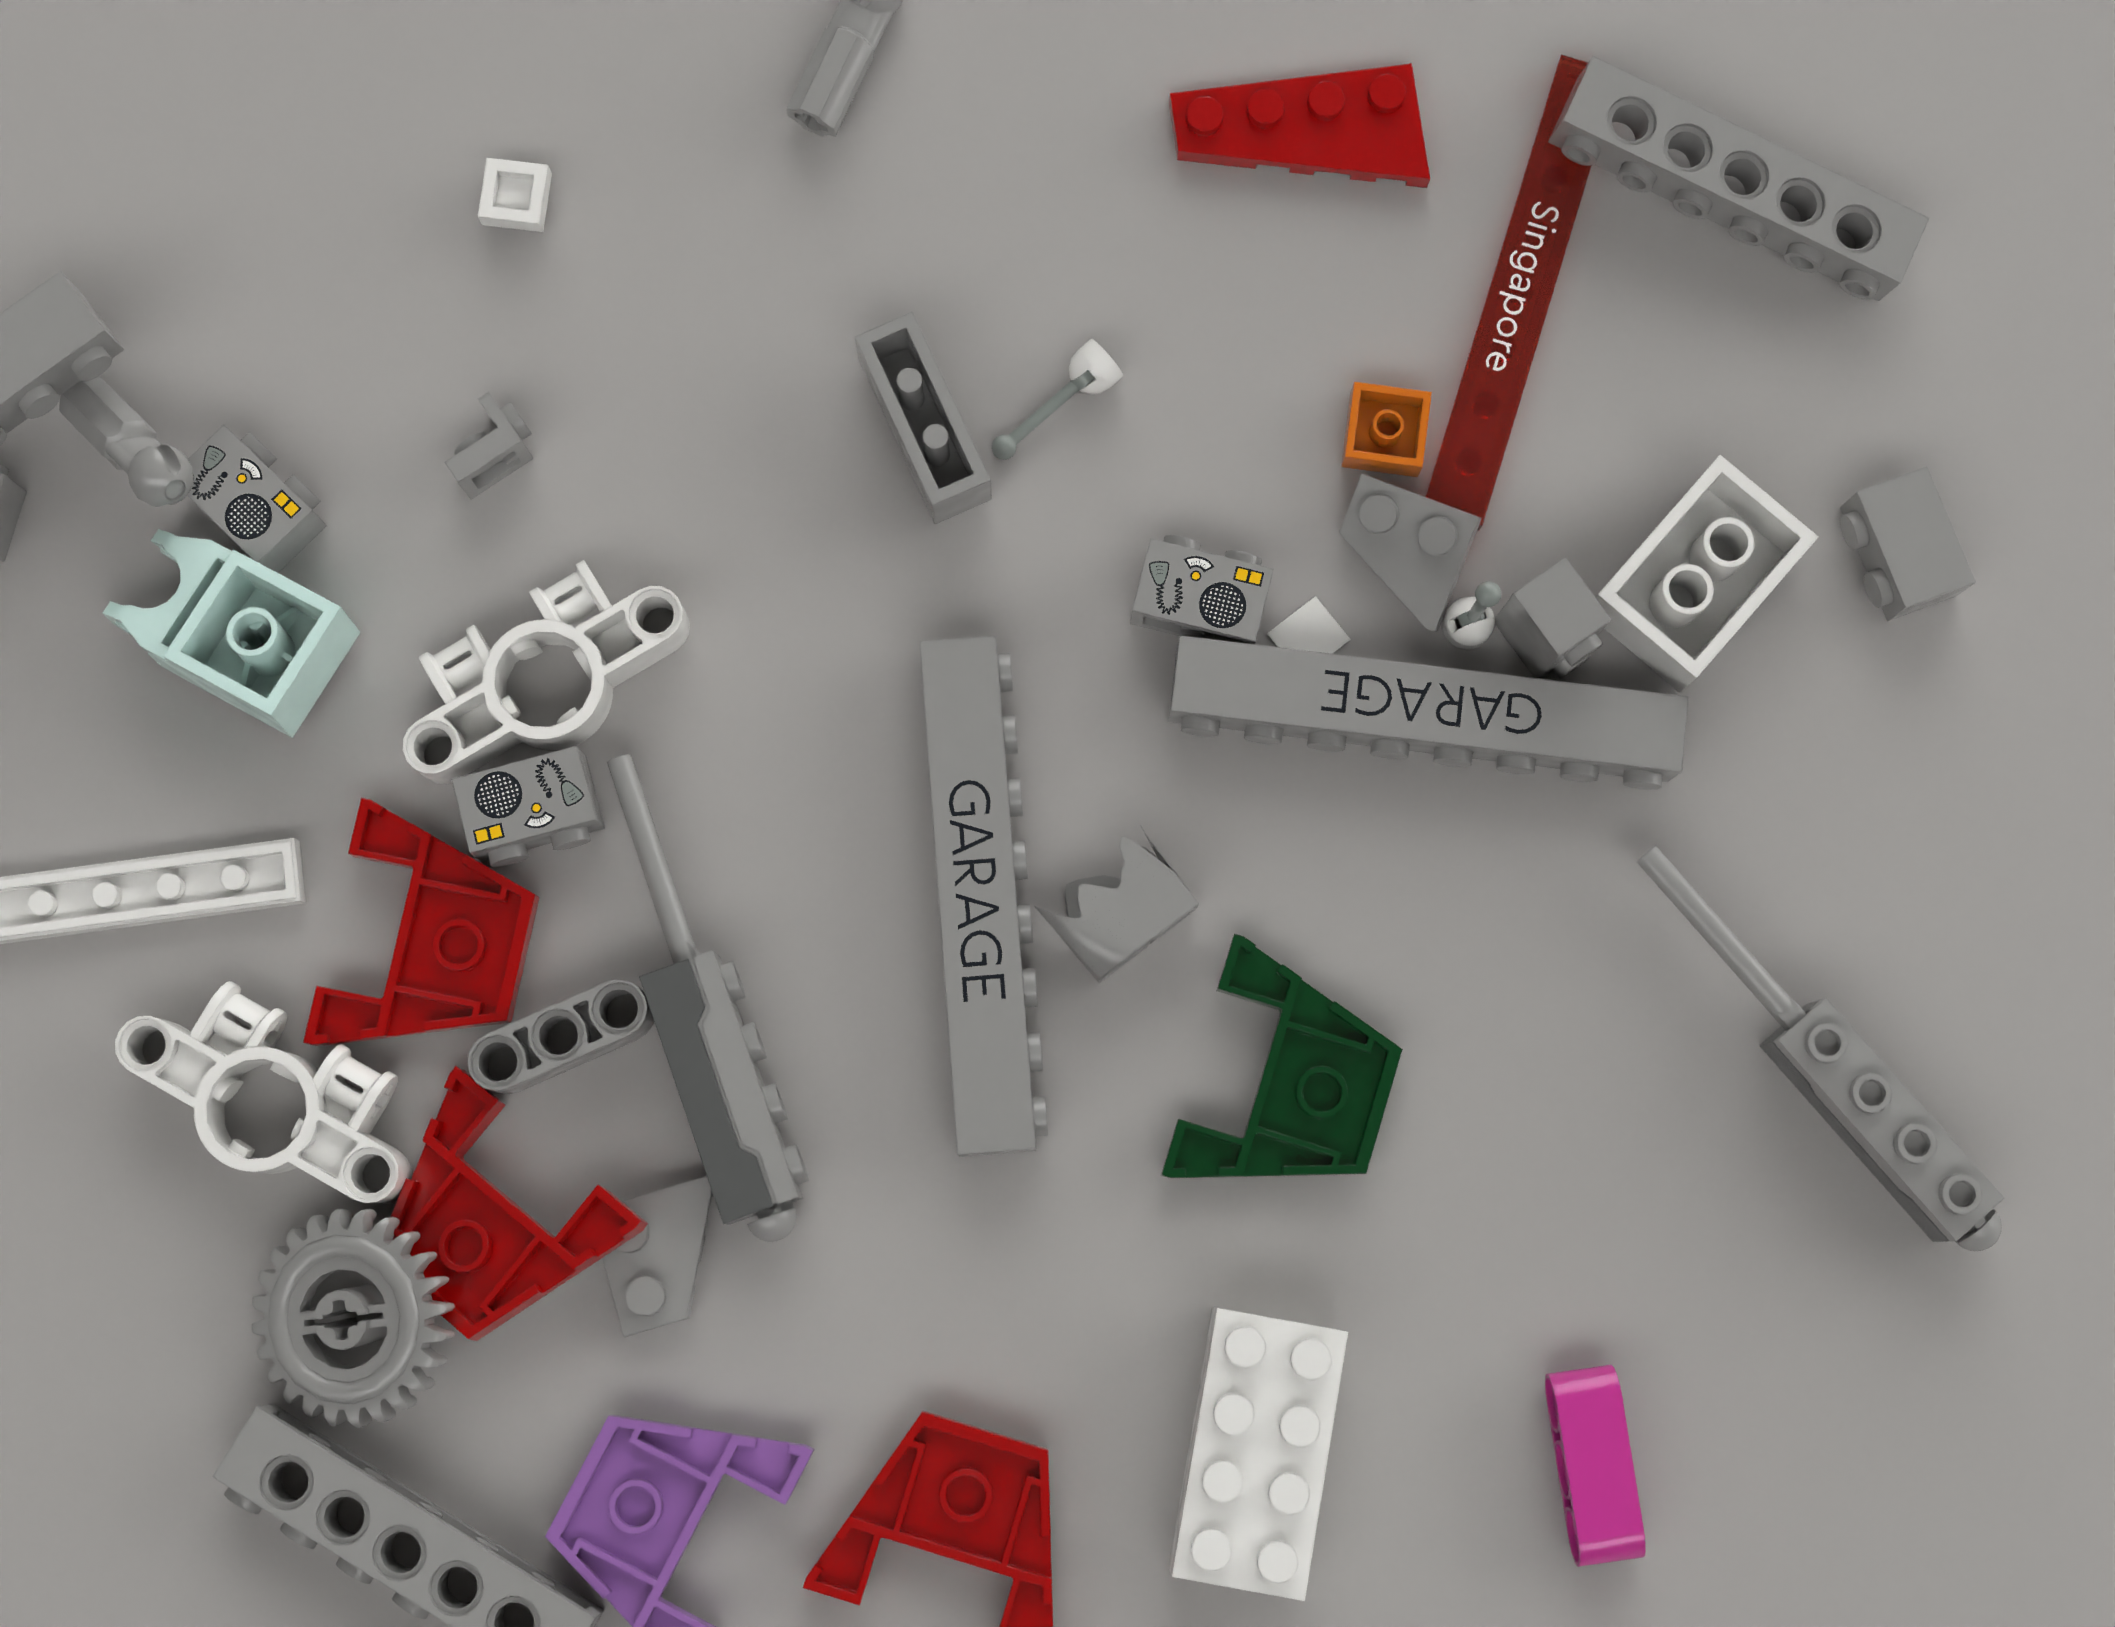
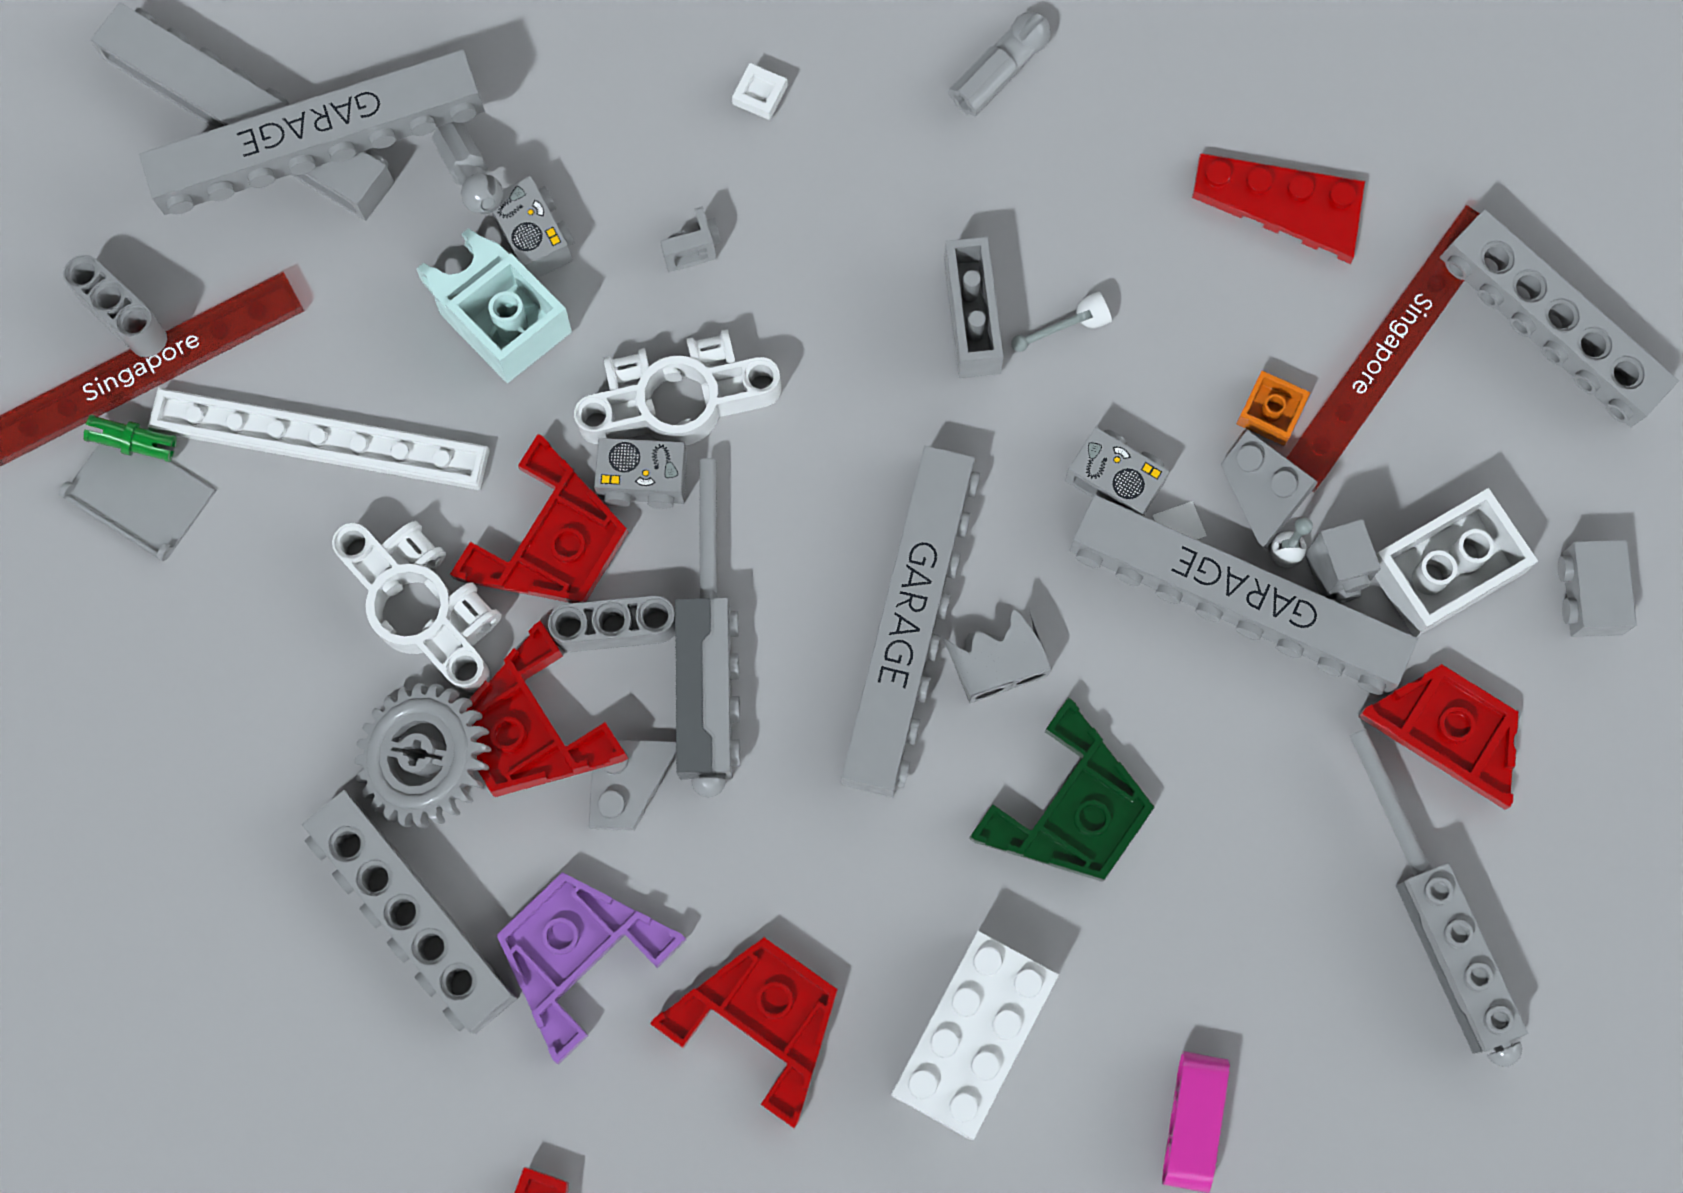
camera: 25 degrees right, 5 degrees down
none -> red wing [1358,664,1519,810]

